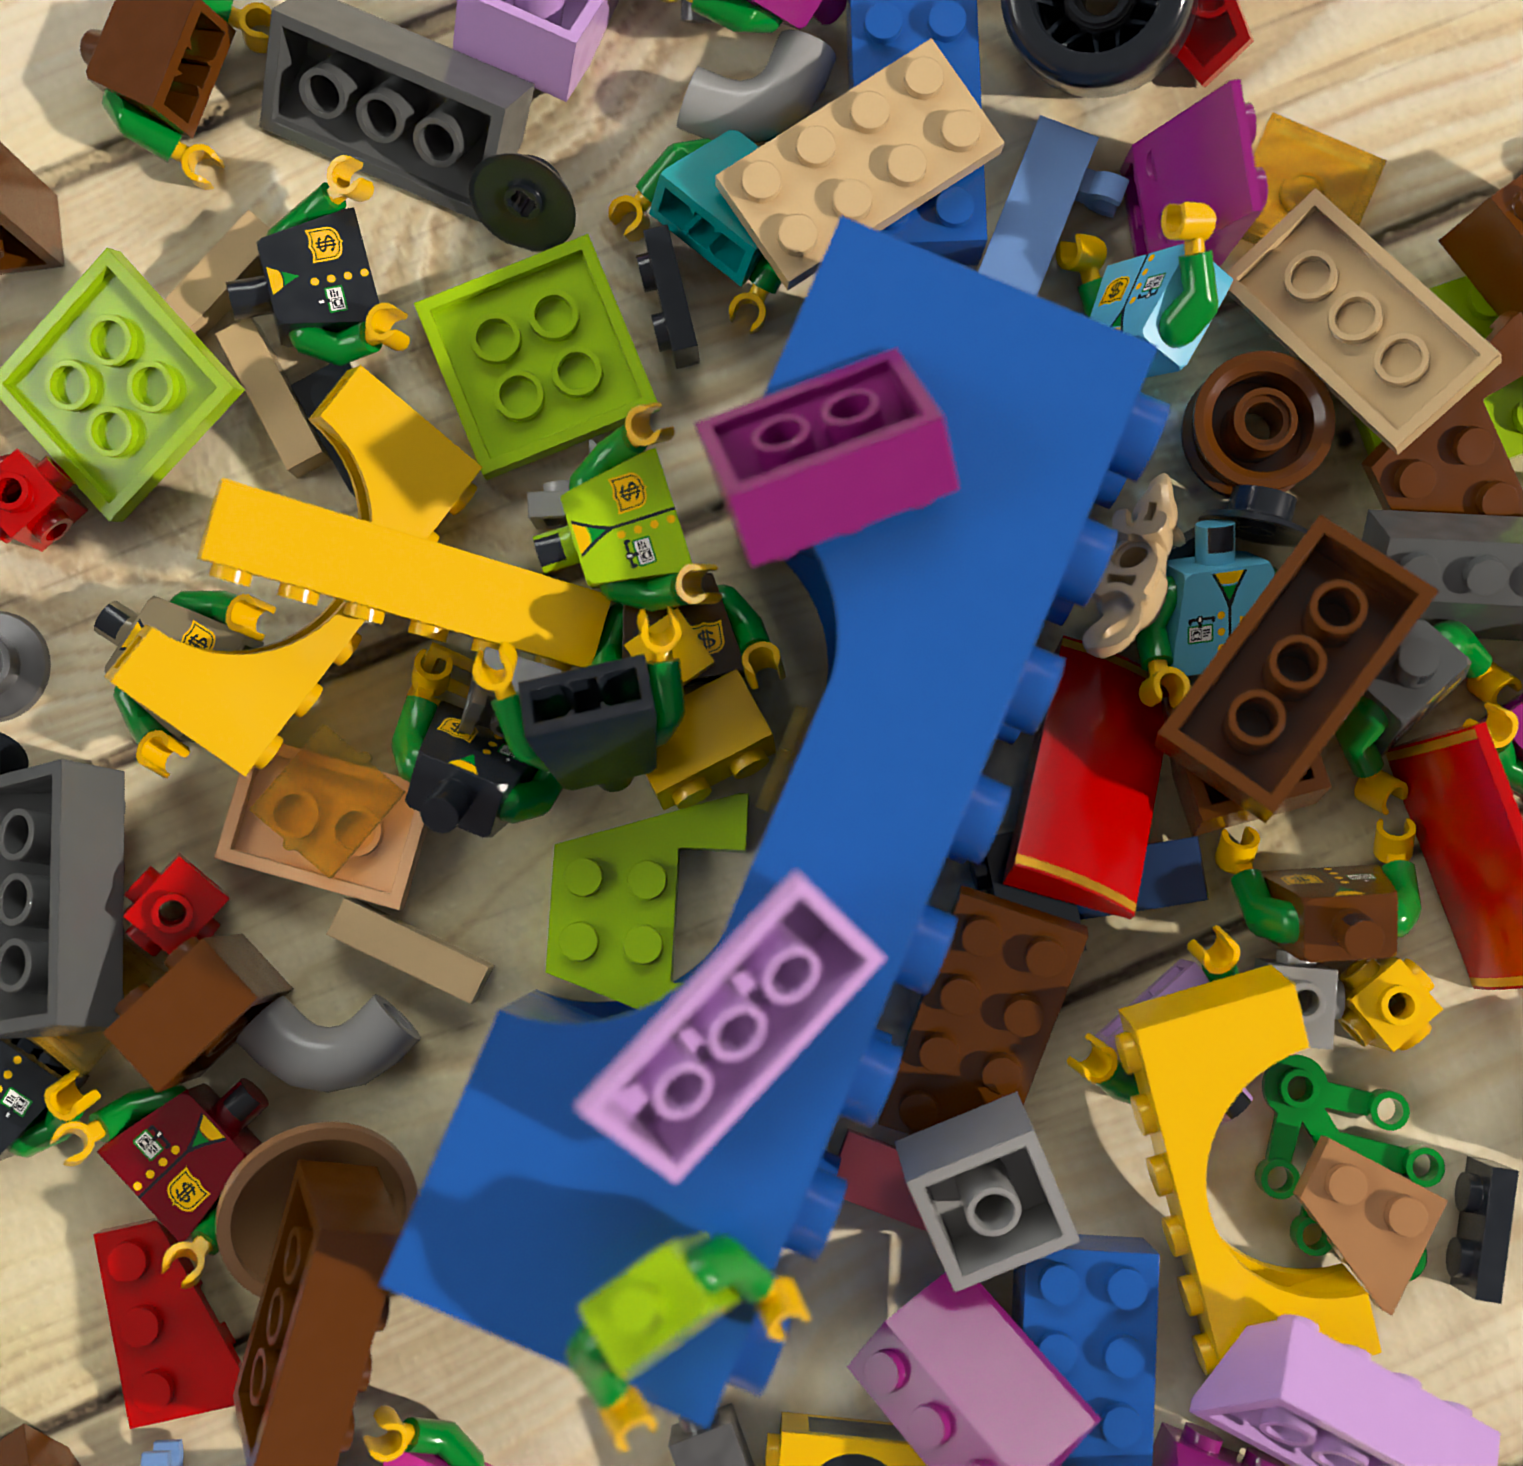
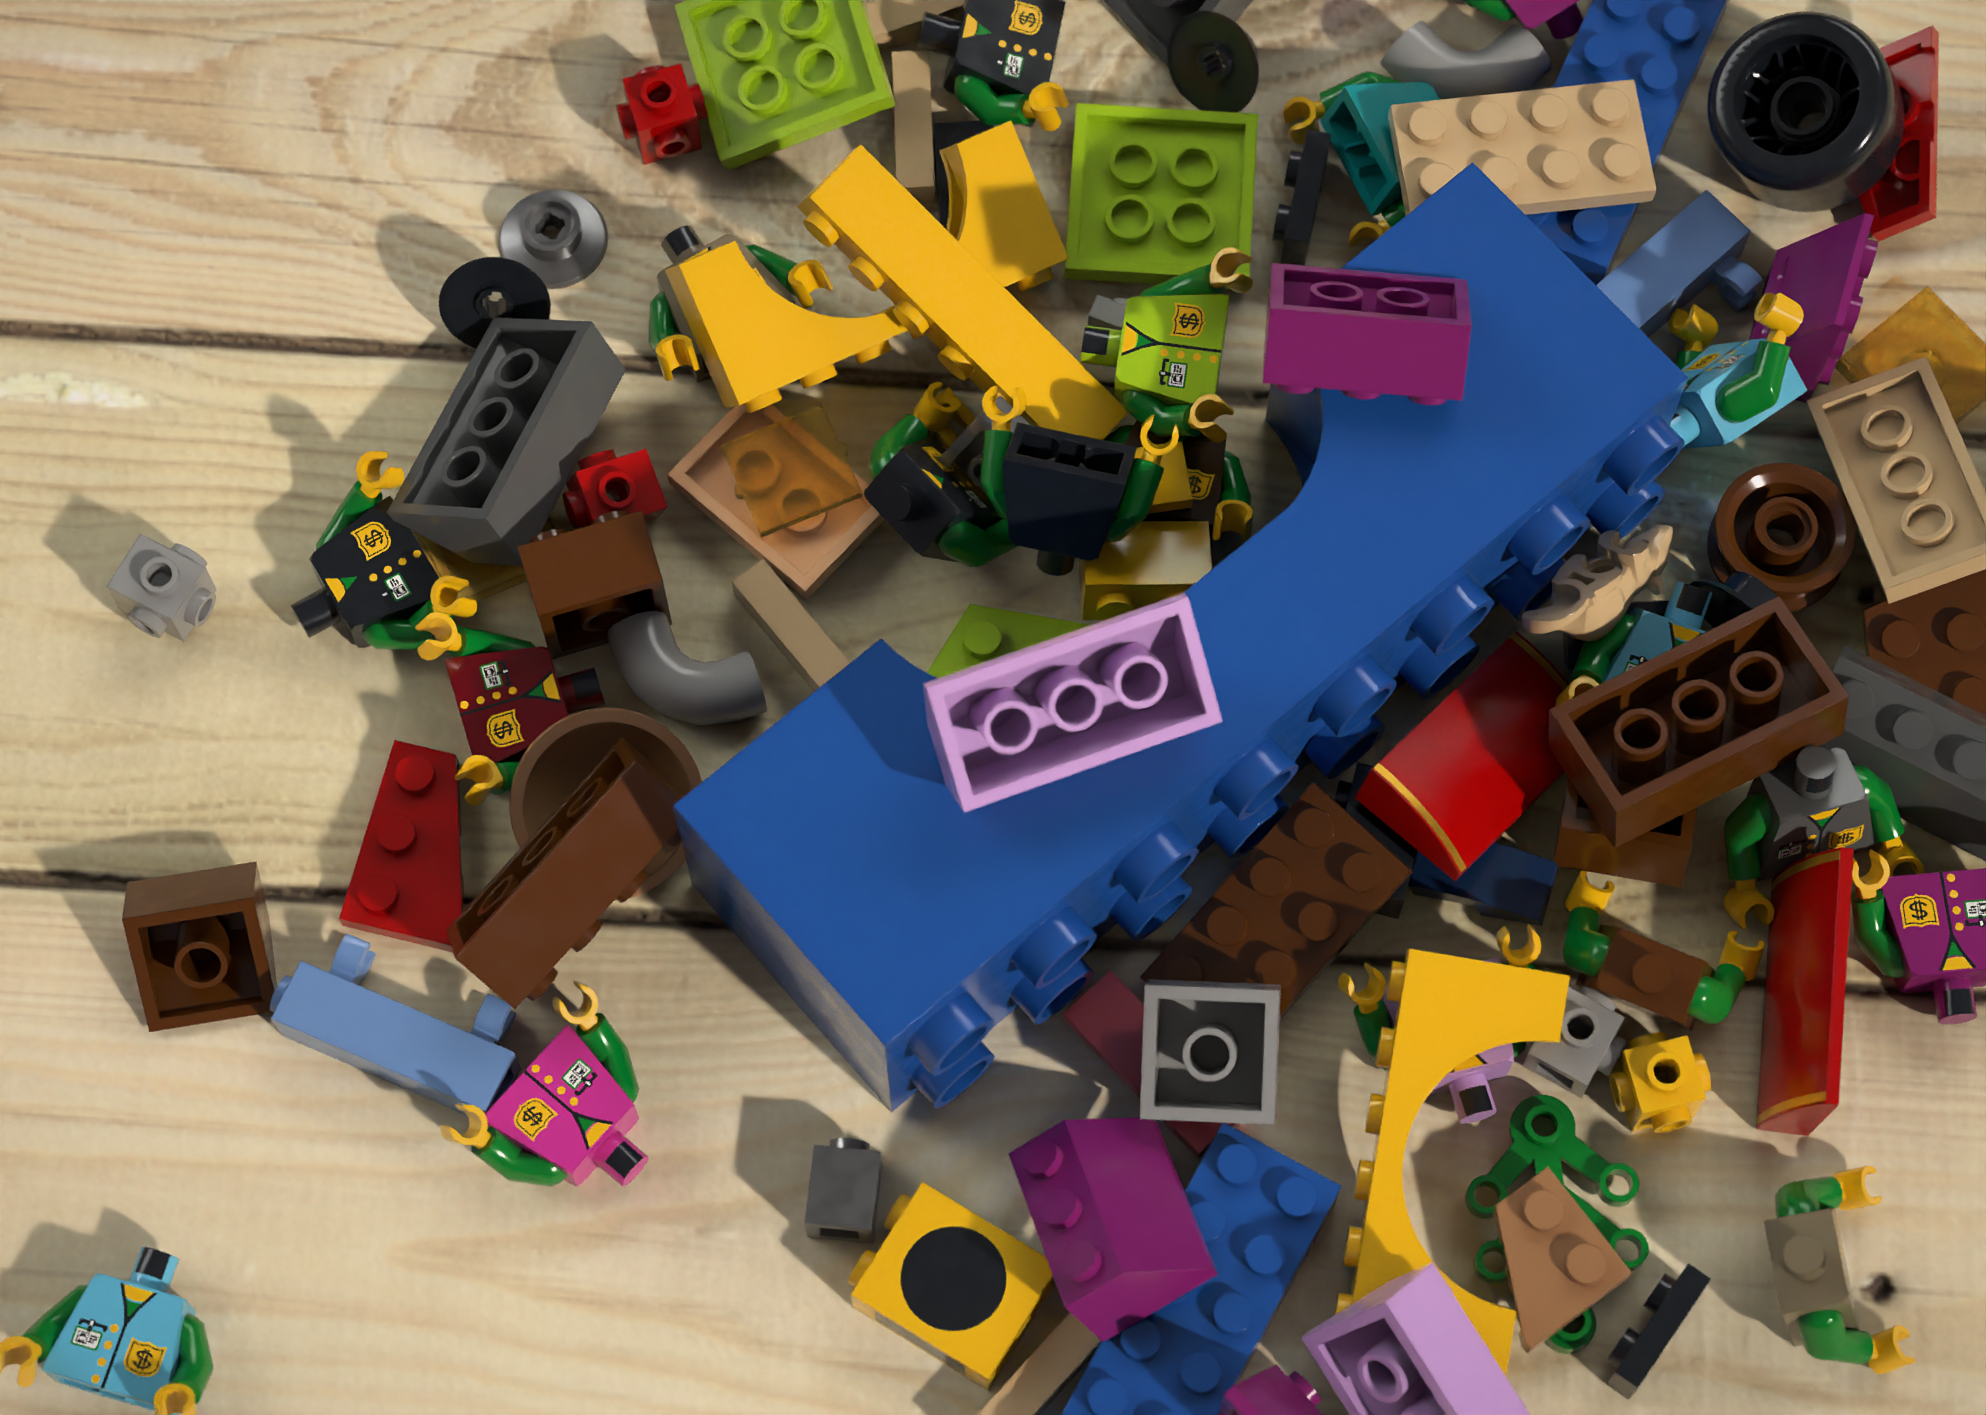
camera: 25 degrees right, 15 degrees down
torso [566,1232,810,1451] -> none

